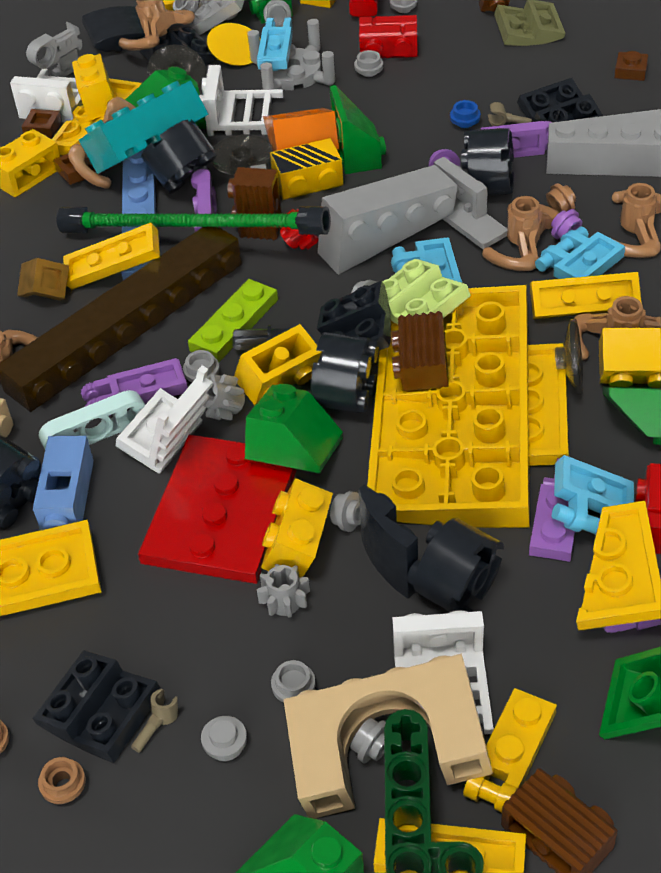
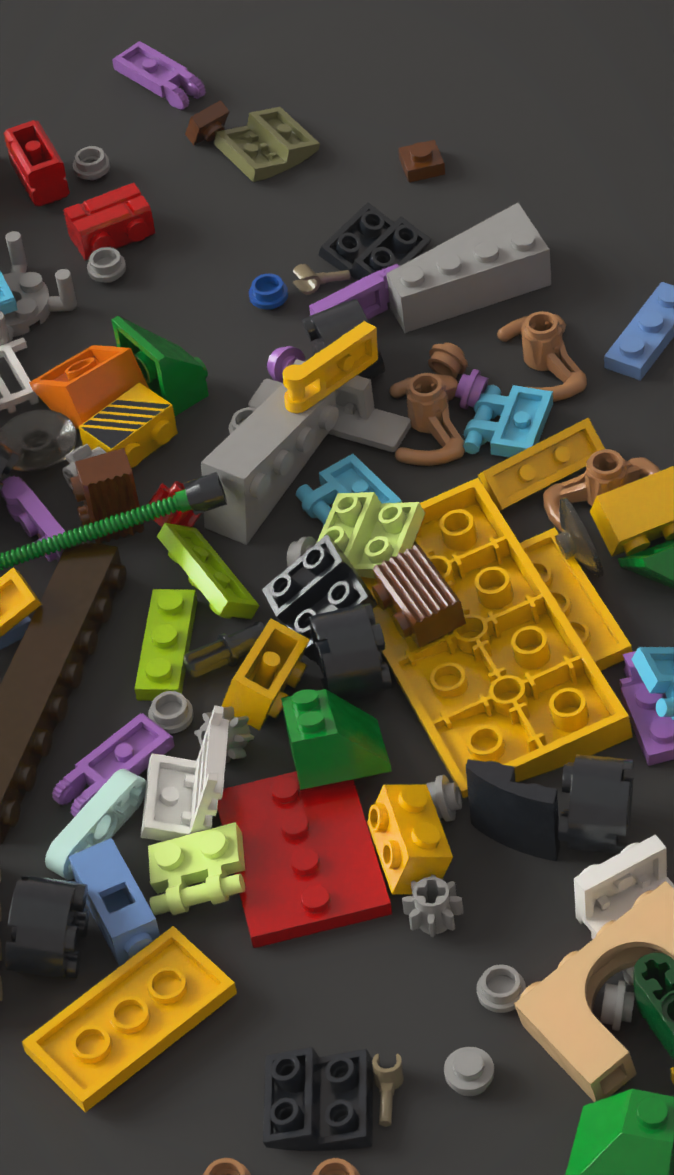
camera: 25 degrees left, 0 degrees up
none -> yellowish green plate [148,822,245,915]
none -> lime plate [157,523,260,619]
none -> yellow plate [282,321,378,413]

